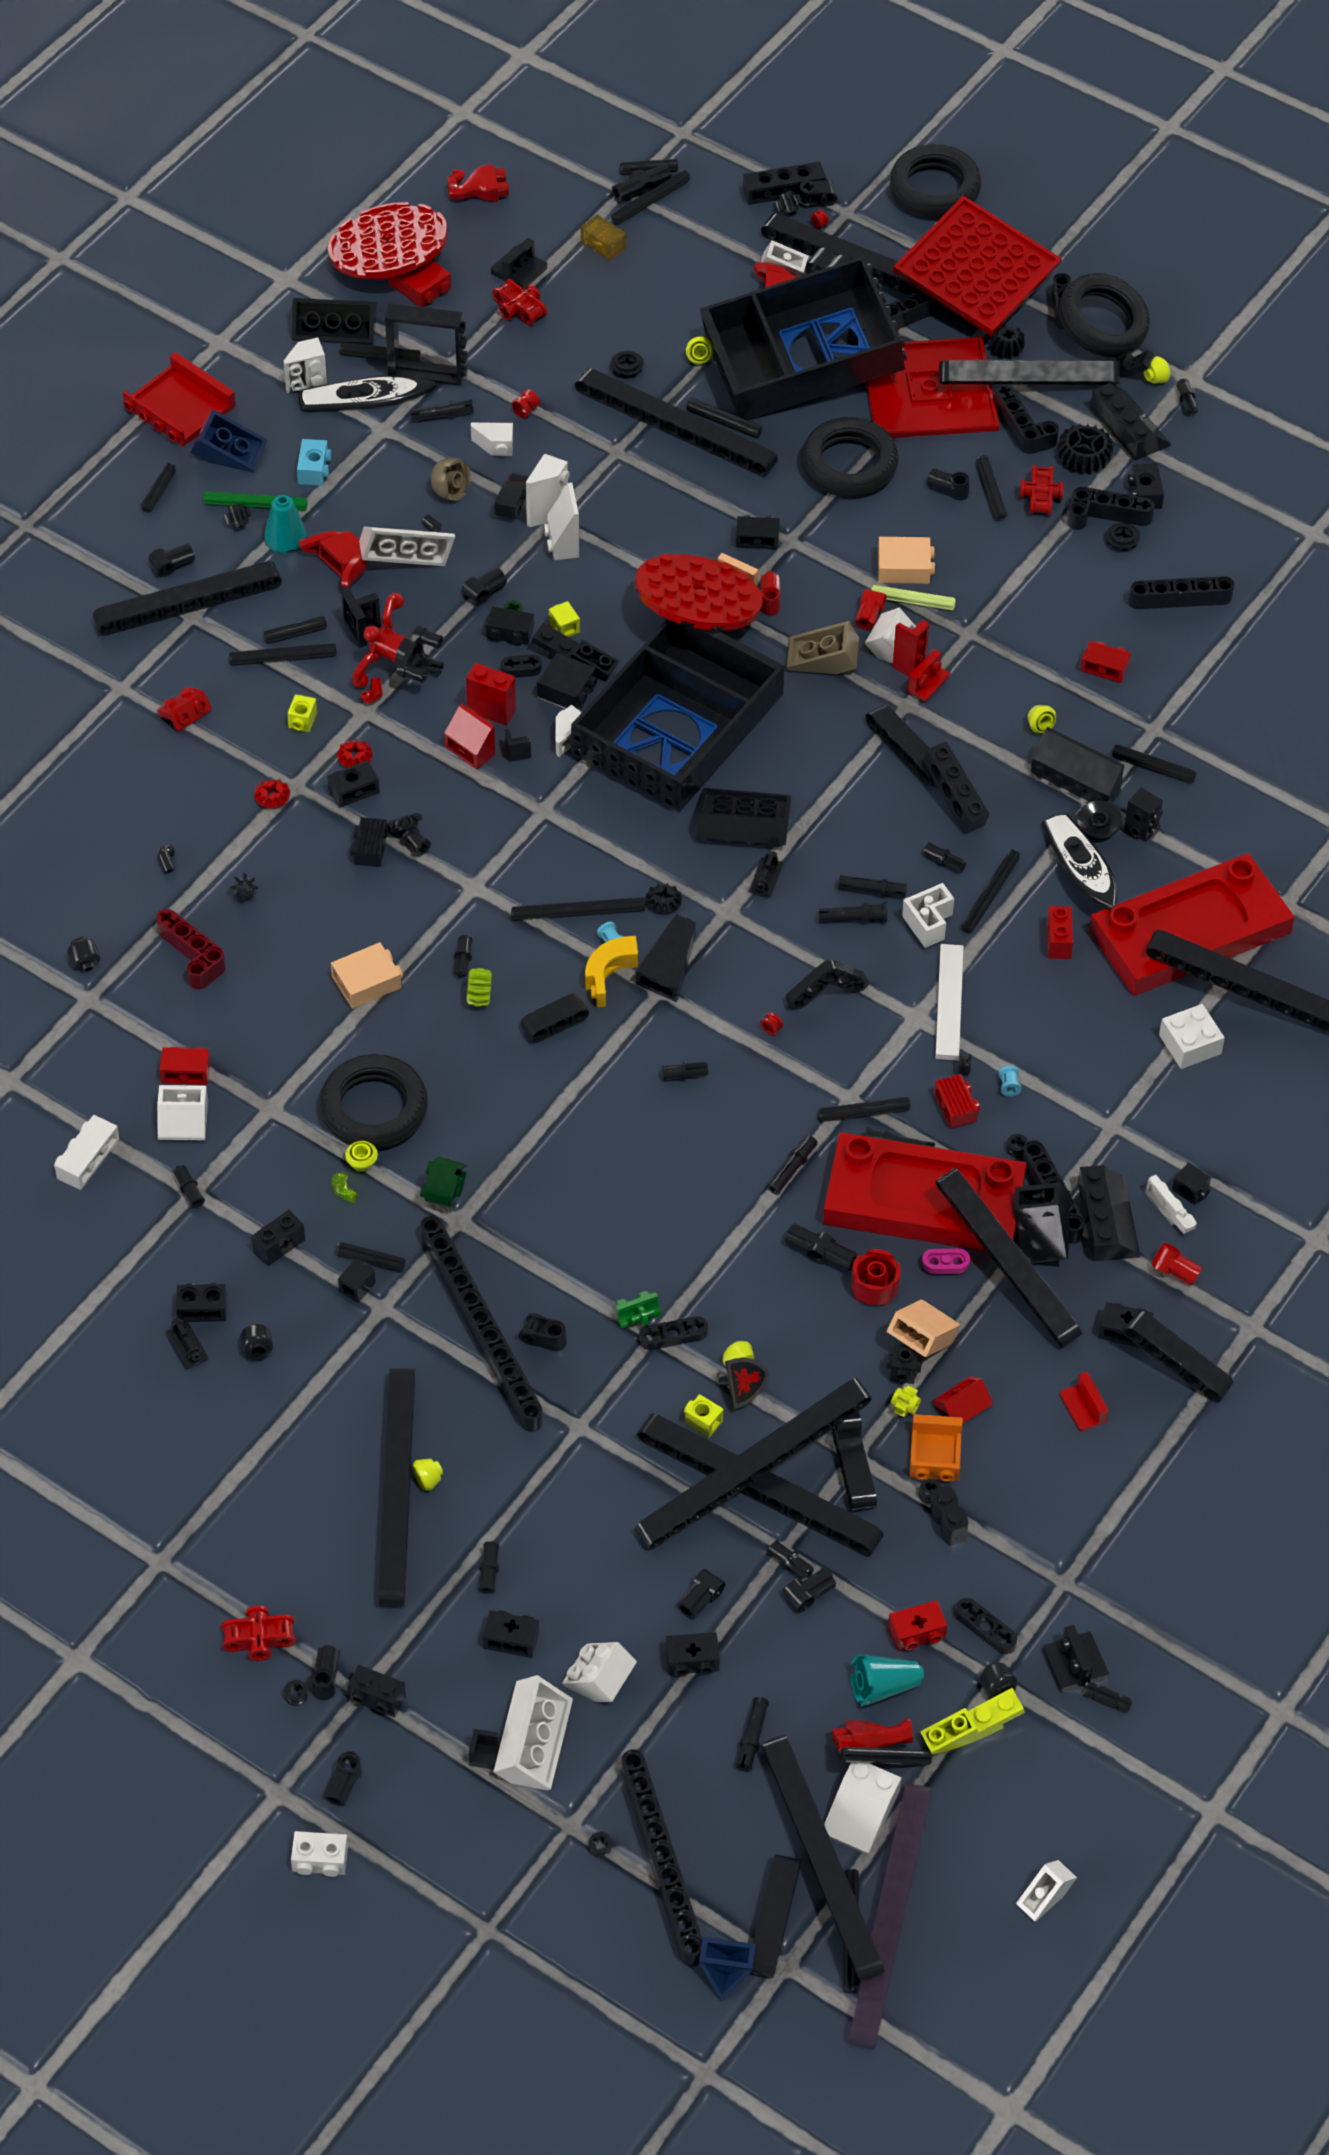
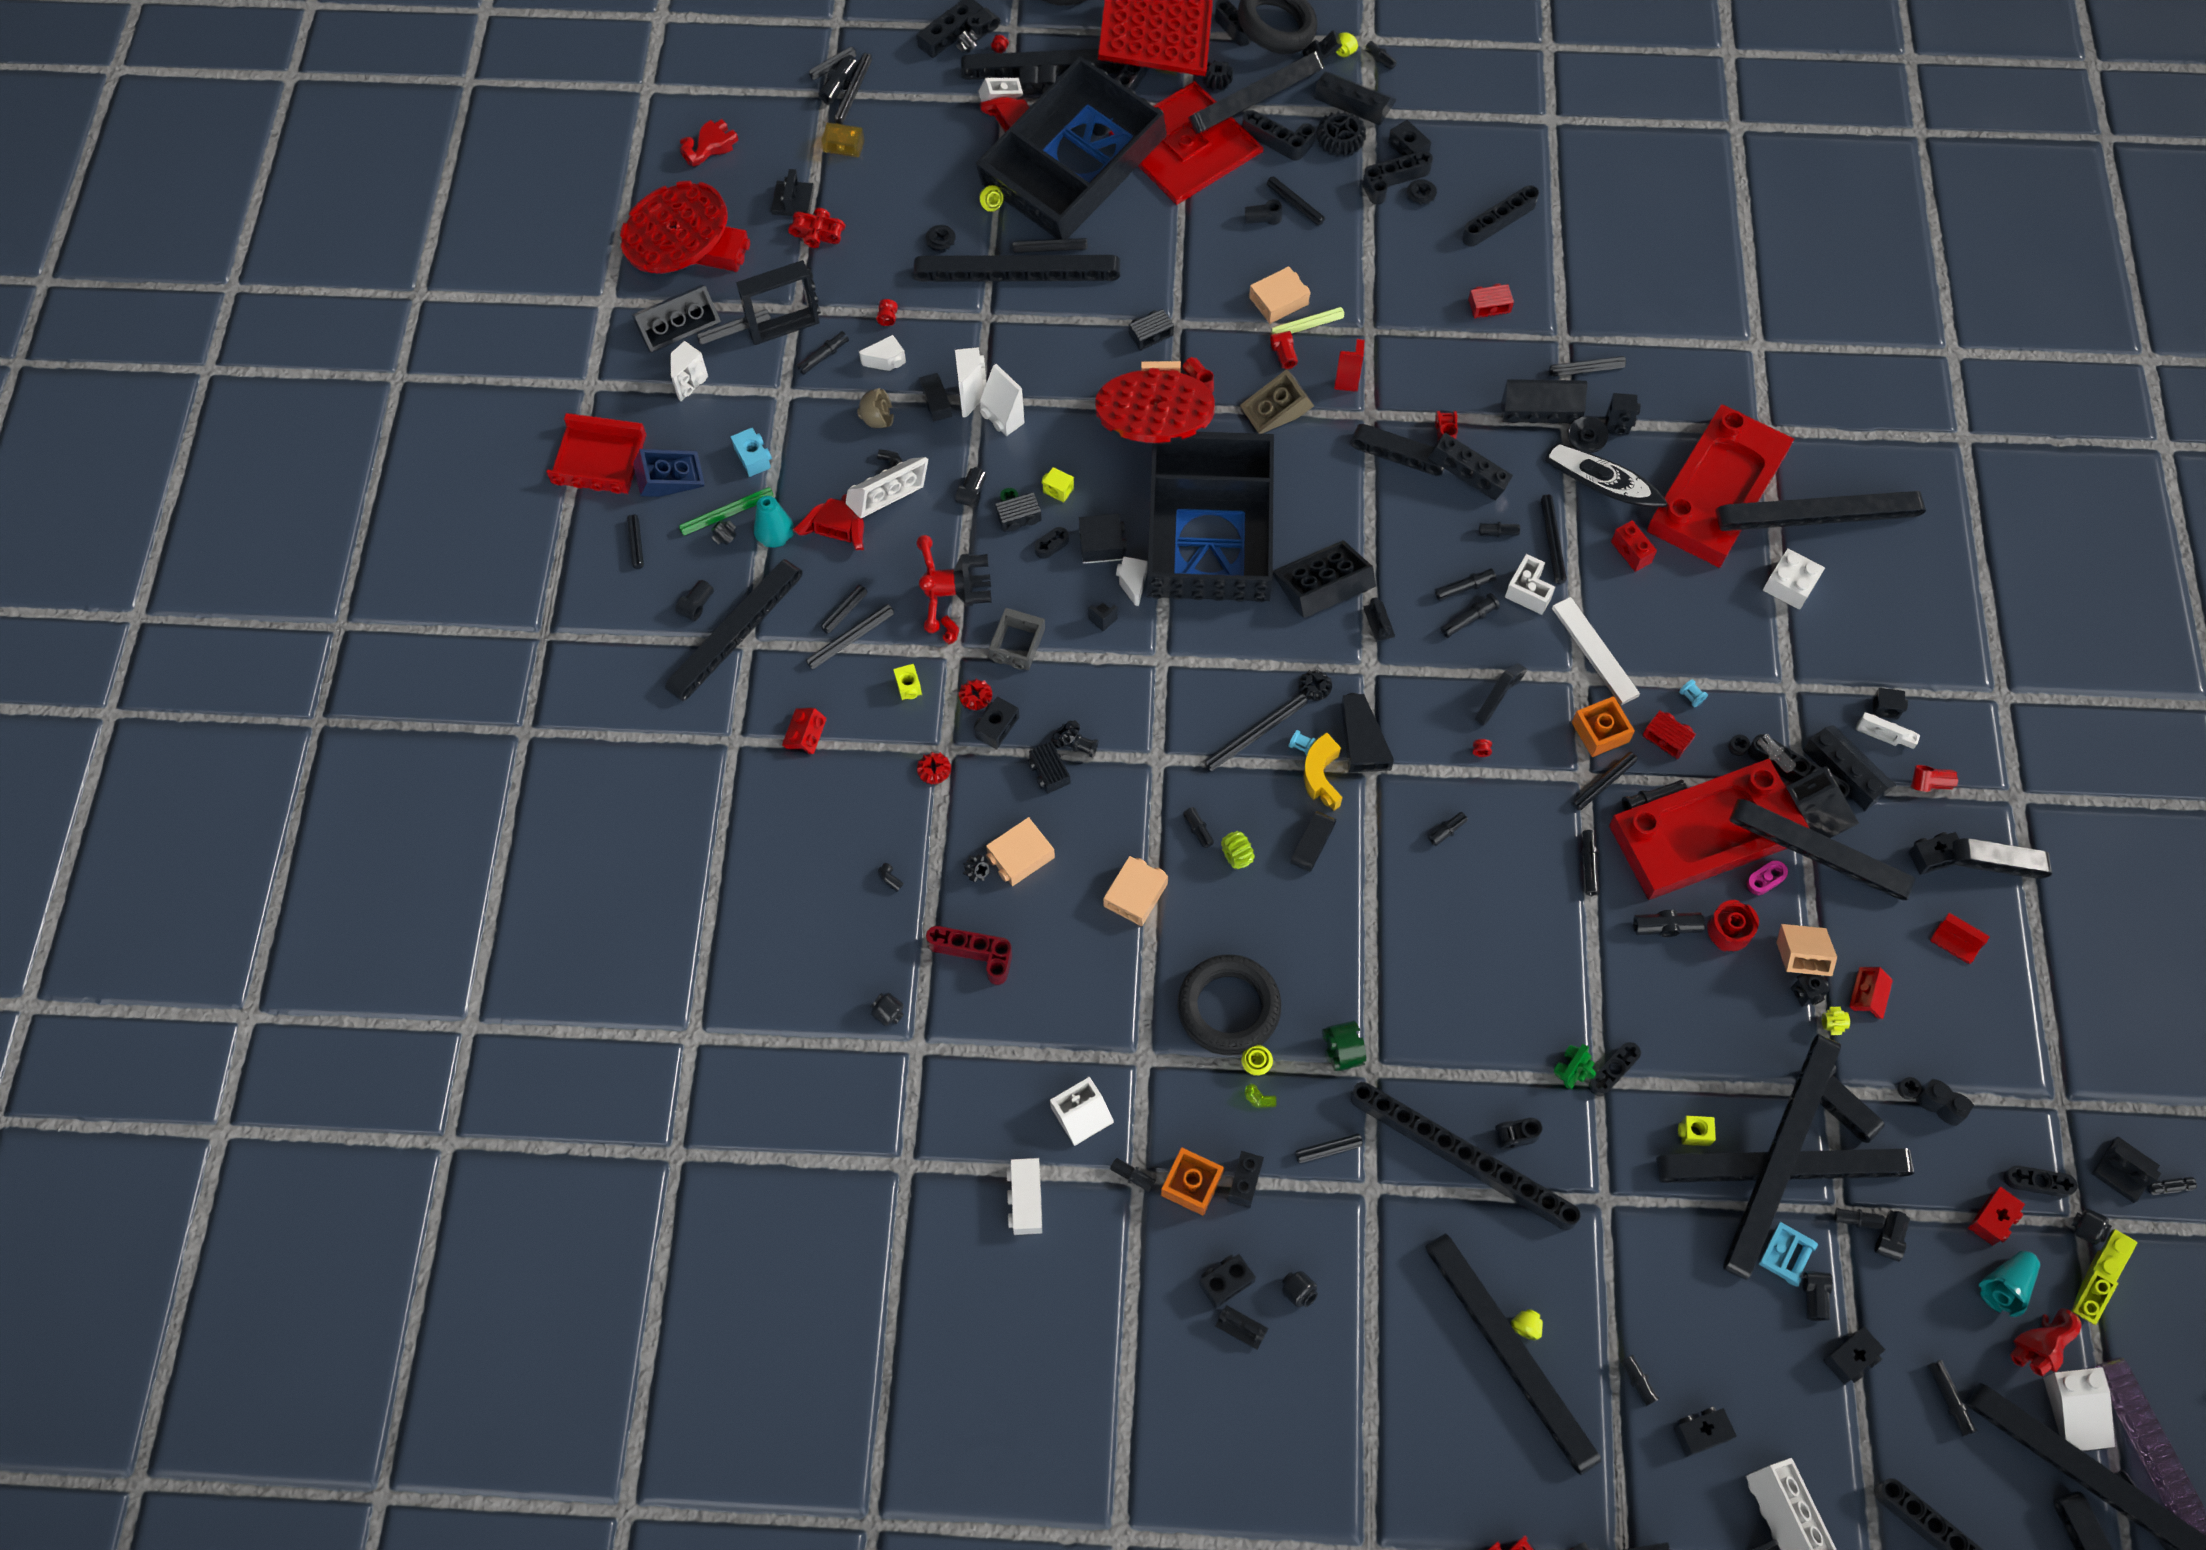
camera: 30 degrees left, 10 degrees up
red brick [160,1047,211,1085] -> none
piece [299,375,437,412] -> none
black brick [338,1259,376,1303] -> none
black bracket [341,587,381,648] -> none
slope [444,704,495,770] -> none
red brick [466,663,516,726] -> none
black slope [531,623,619,678] -> none
white slope [562,1642,637,1702] -> none
shield [718,1357,769,1409] -> none
neon yellow cone [723,1341,754,1366] -> none
black tyre [802,417,898,498] -> none
black axle [840,1747,933,1765] -> none
white slope [865,608,916,663] -> none
red bracket [908,649,950,701] -> none
orange panel [909,1414,963,1482] -> none
black bush [958,1053,972,1075] -> none
red axle [1020,464,1064,516] -> none
neon yellow cone [1027,705,1056,734] -> none
none -> light nougat brick [986,817,1055,886]
none -> dark grey window [989,608,1045,670]
none -> orange brick [1161,1147,1224,1216]
none -> red piece [1435,411,1458,442]
none -> orange brick [1572,696,1635,757]
none -> clear axle [1757,734,1796,773]
none -> medium azure plate [1759,1222,1818,1286]

